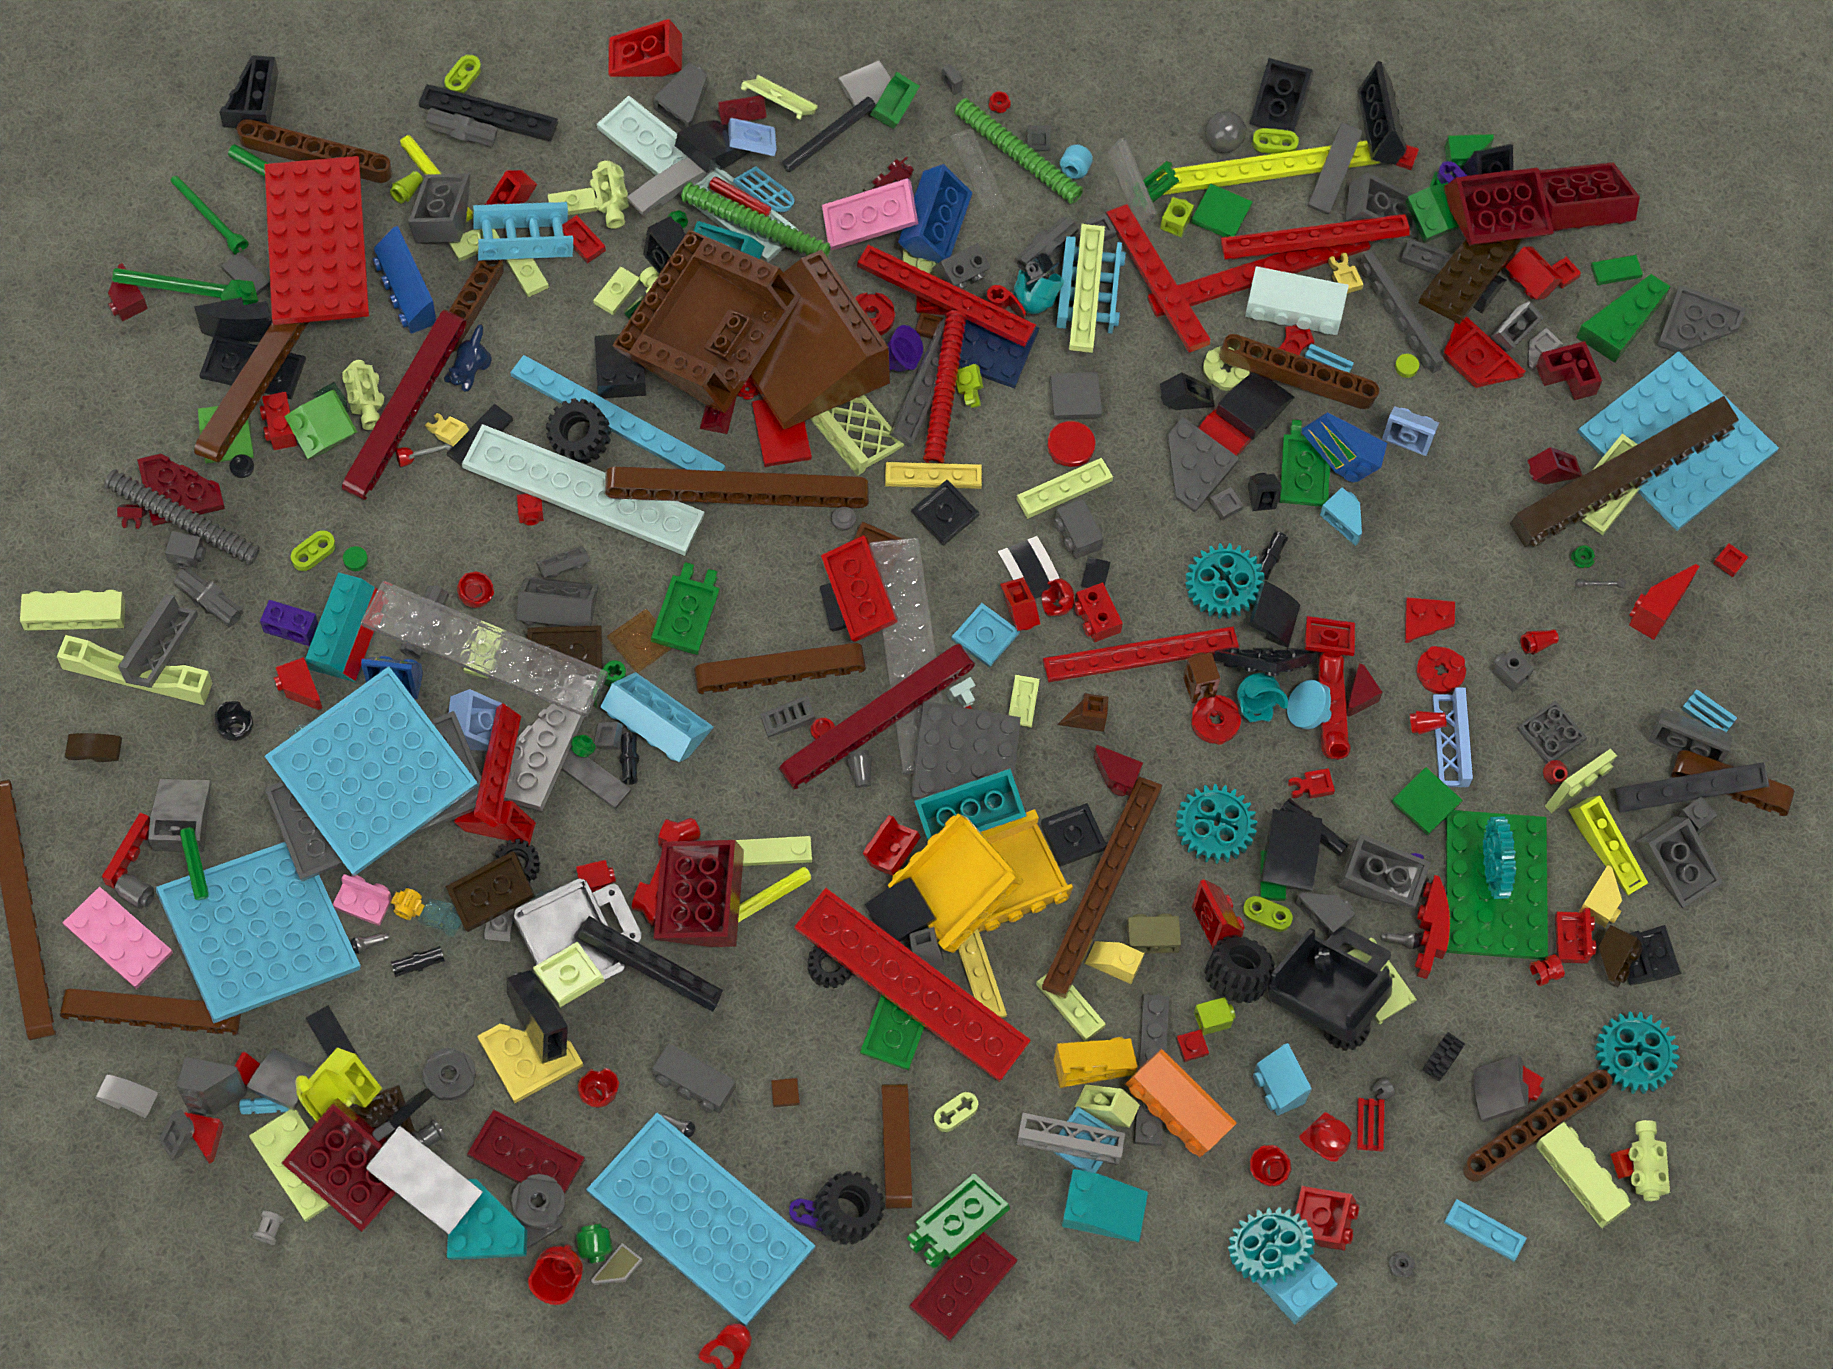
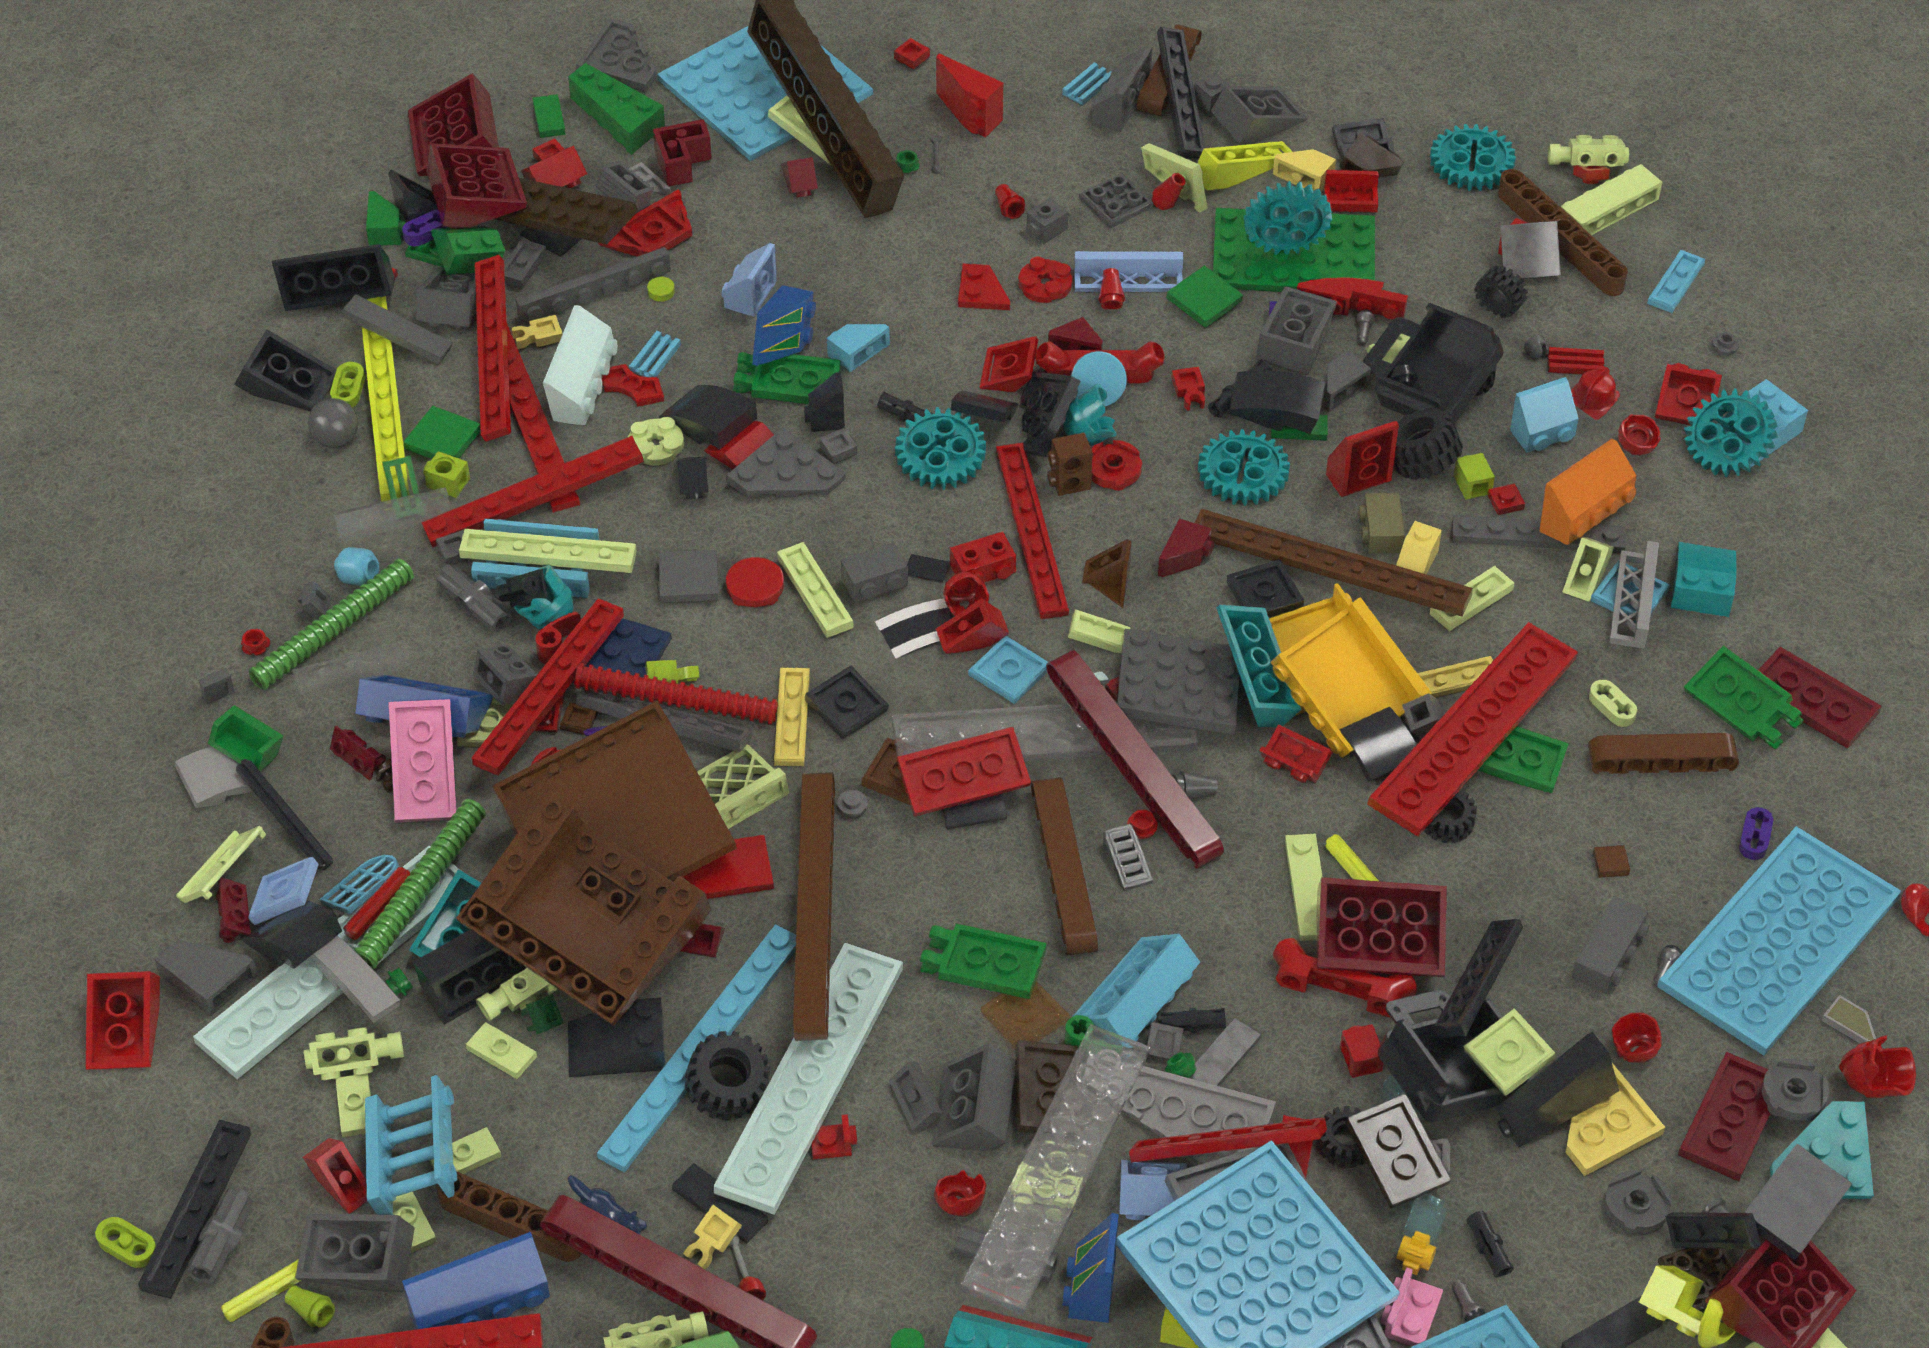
camera: 85 degrees left, 15 degrees down
red plate [562,215,606,264] -> none
green head [576,1223,613,1264] -> none
black tyre [812,1171,885,1245] -> none
yellow wedge [1054,1037,1138,1088] -> none
reddish brown beam [1219,334,1380,409] -> none
lime plate [1243,896,1293,932] -> none
red wheel [1530,954,1565,986] -> none

